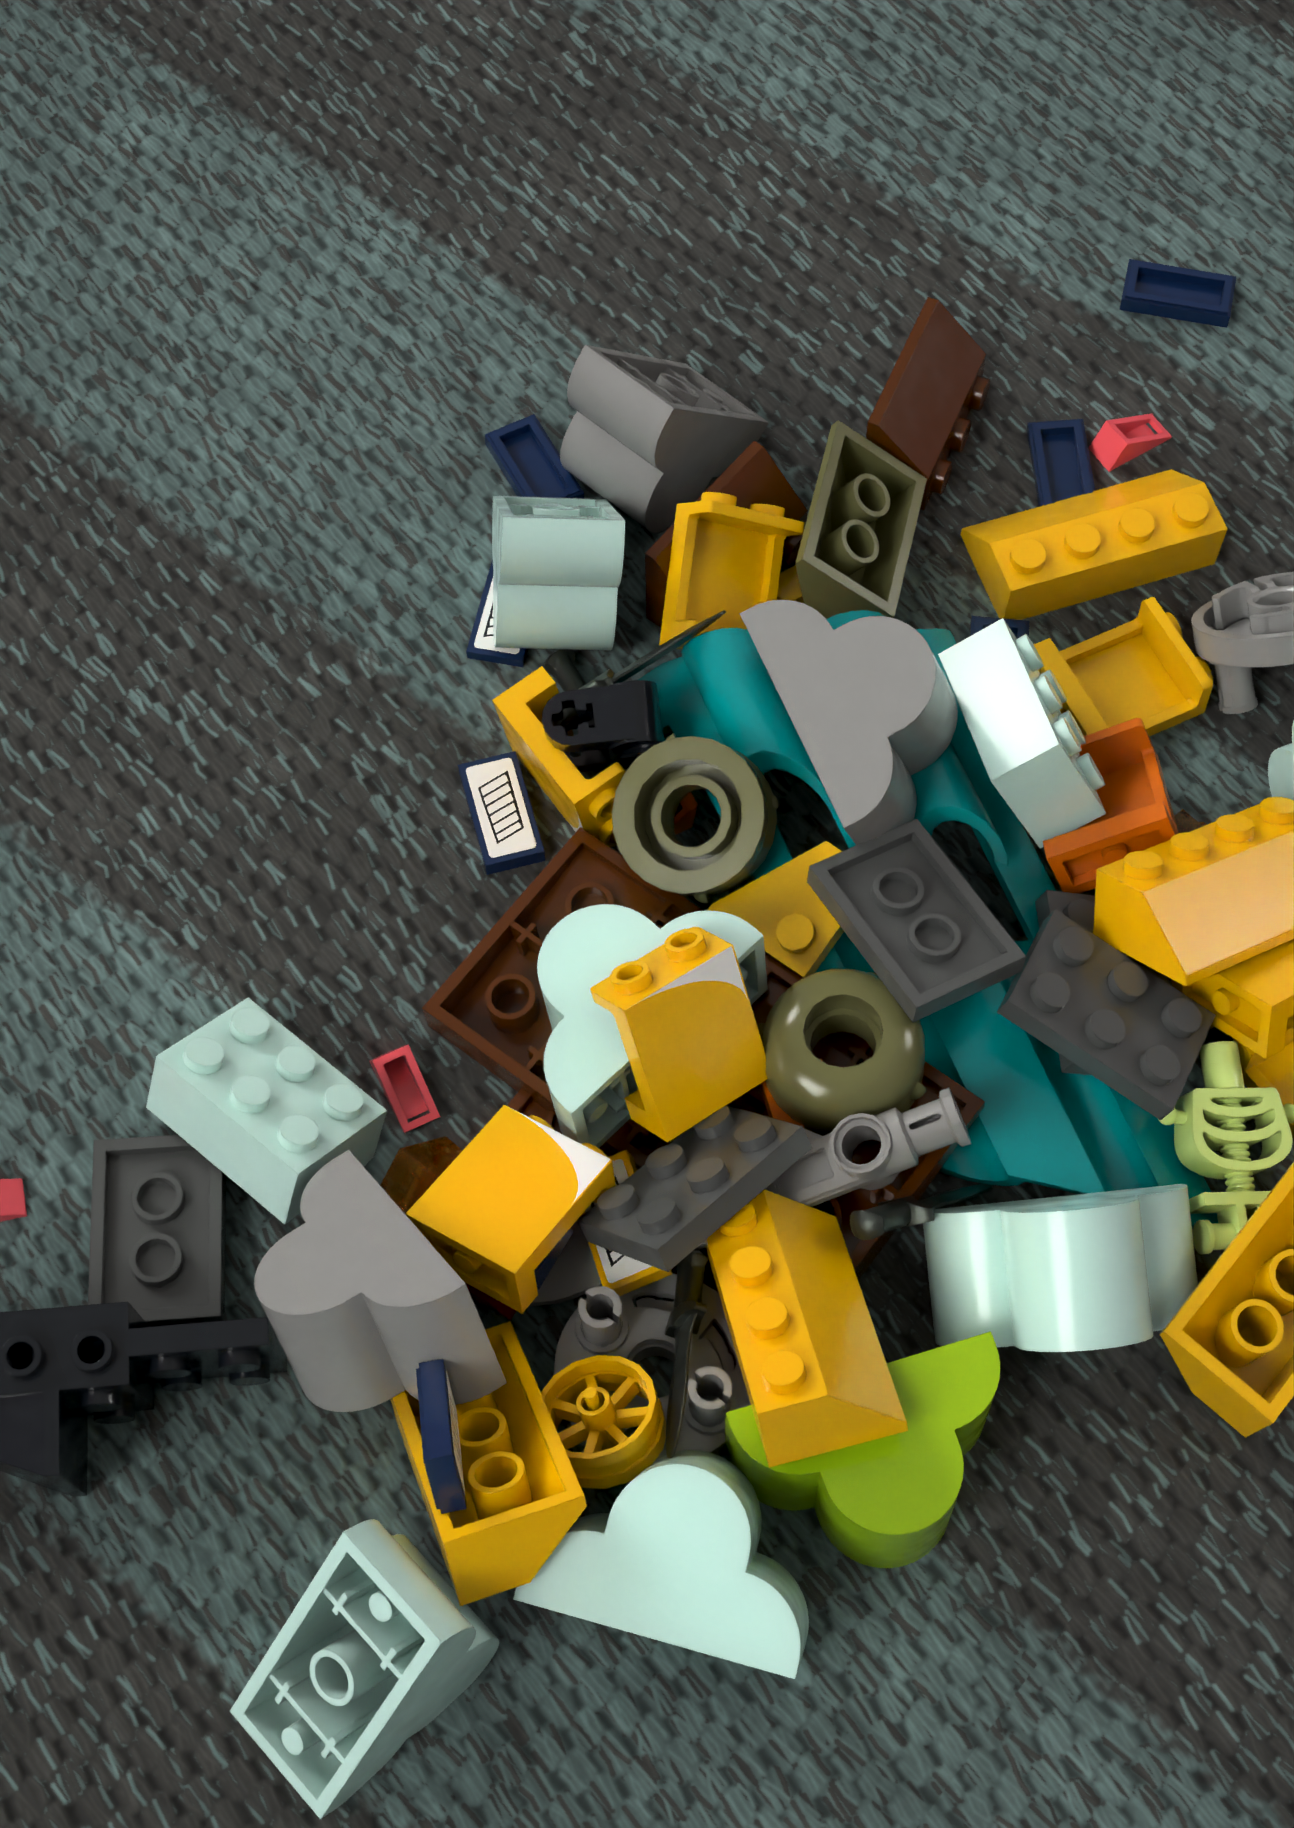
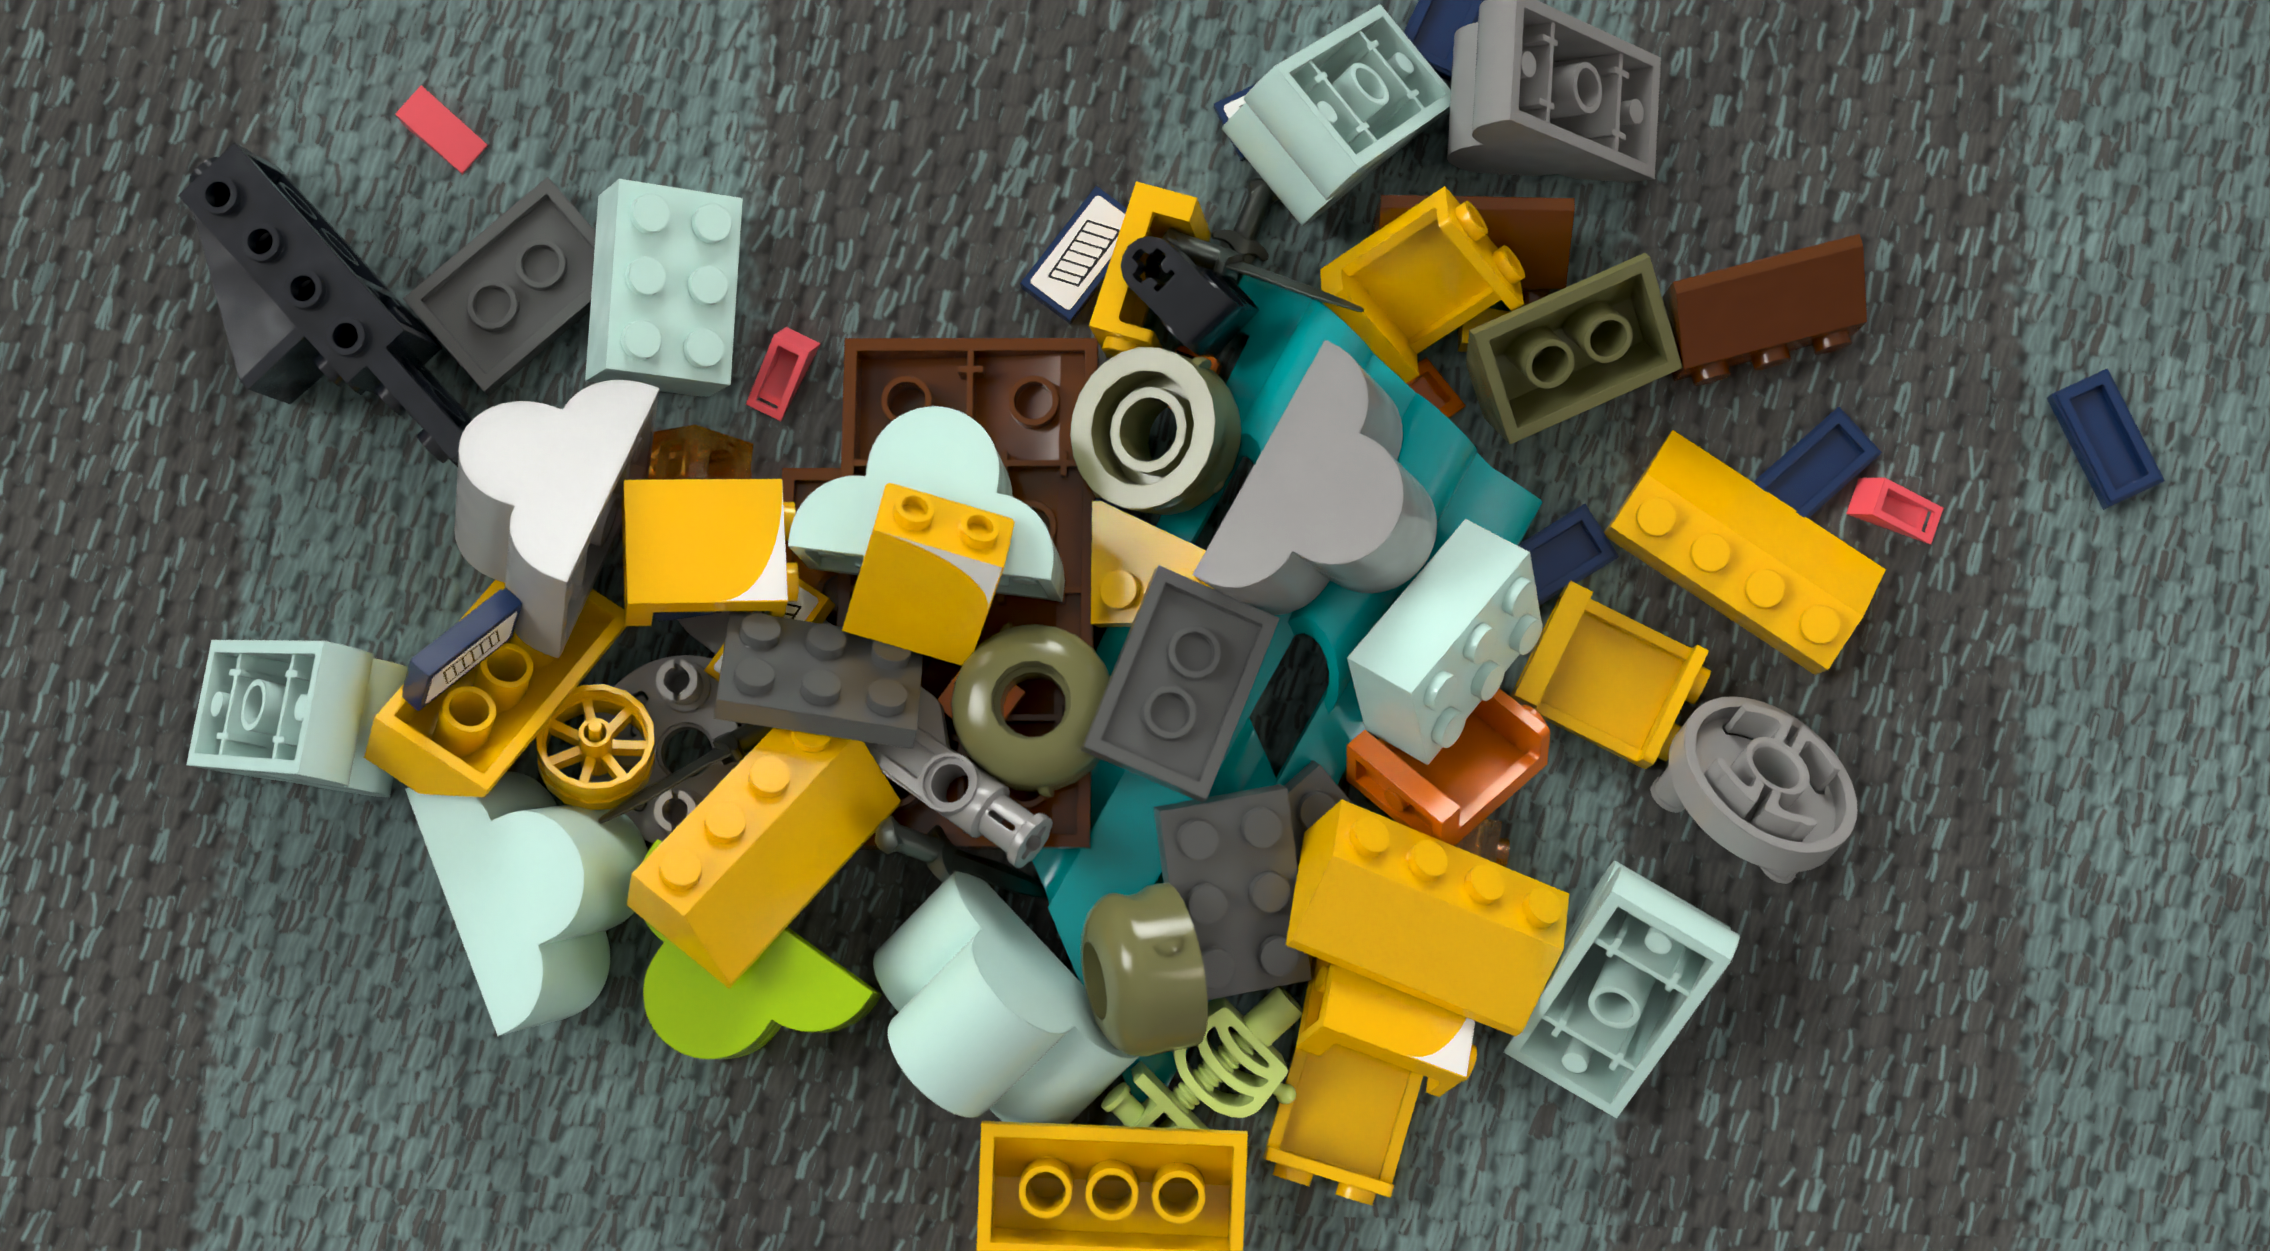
camera: 50 degrees right, 20 degrees up
none -> olive piece [1080,883,1208,1056]

